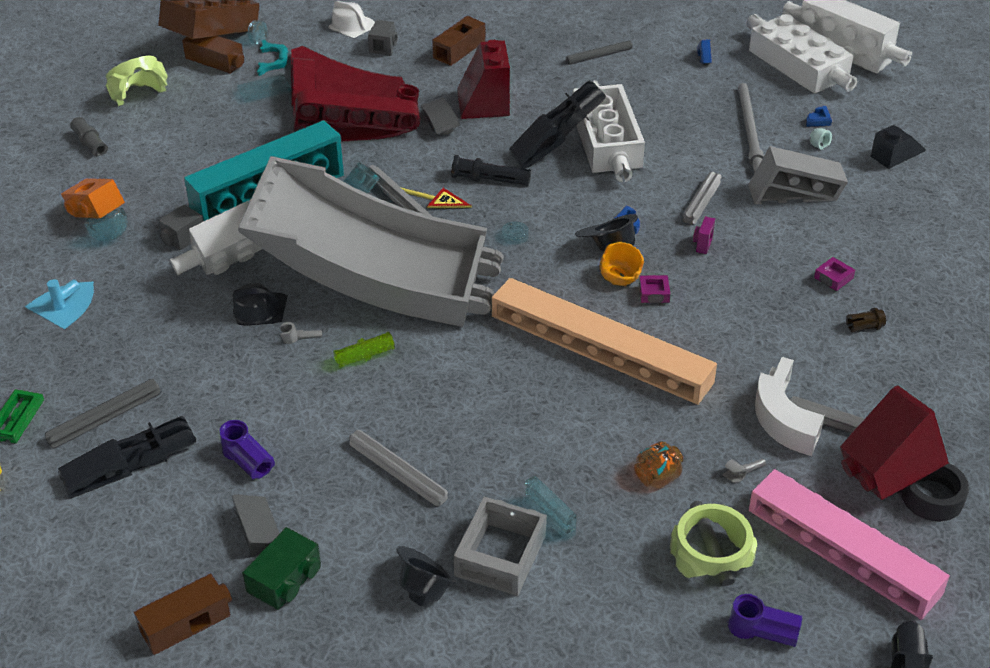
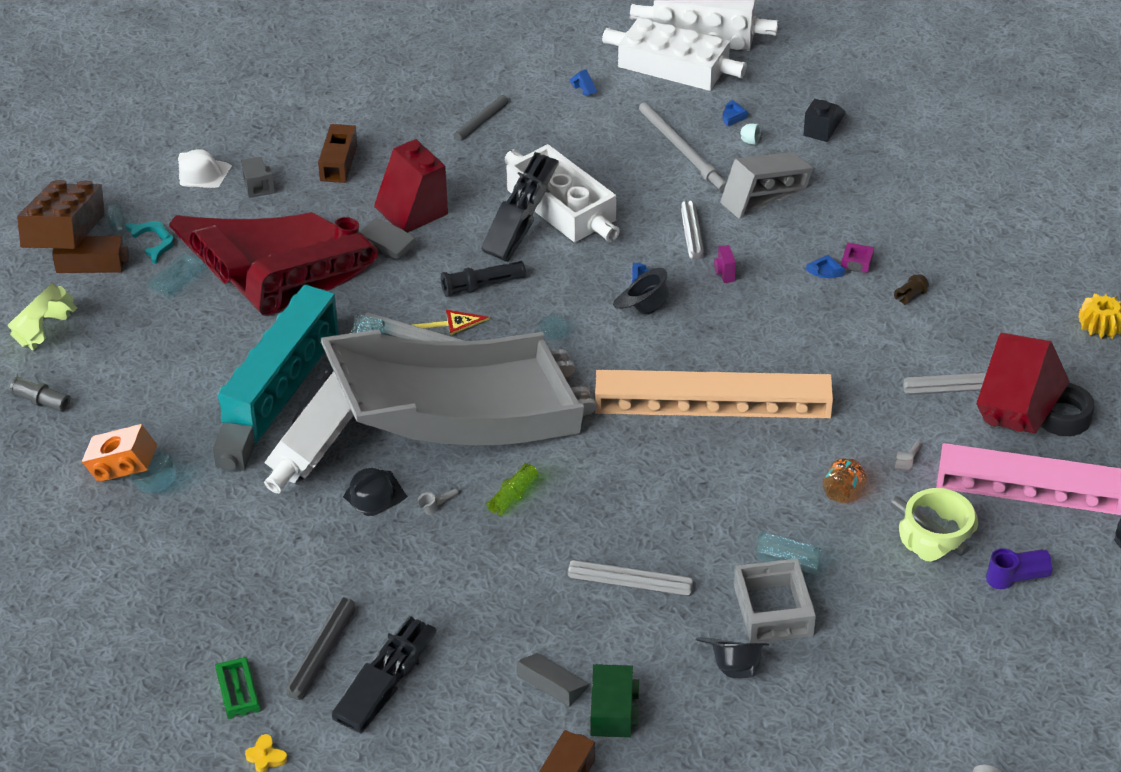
camera: 30 degrees left, 0 degrees up
medium azure shield [25,279,94,329] -> none
dark purple piece [219,420,275,479] -> none
light orange hair [599,242,644,286] -> none
magenta plate [639,275,670,303] -> none
white arch [755,357,824,456] -> none
none -> blue tile [806,255,846,278]

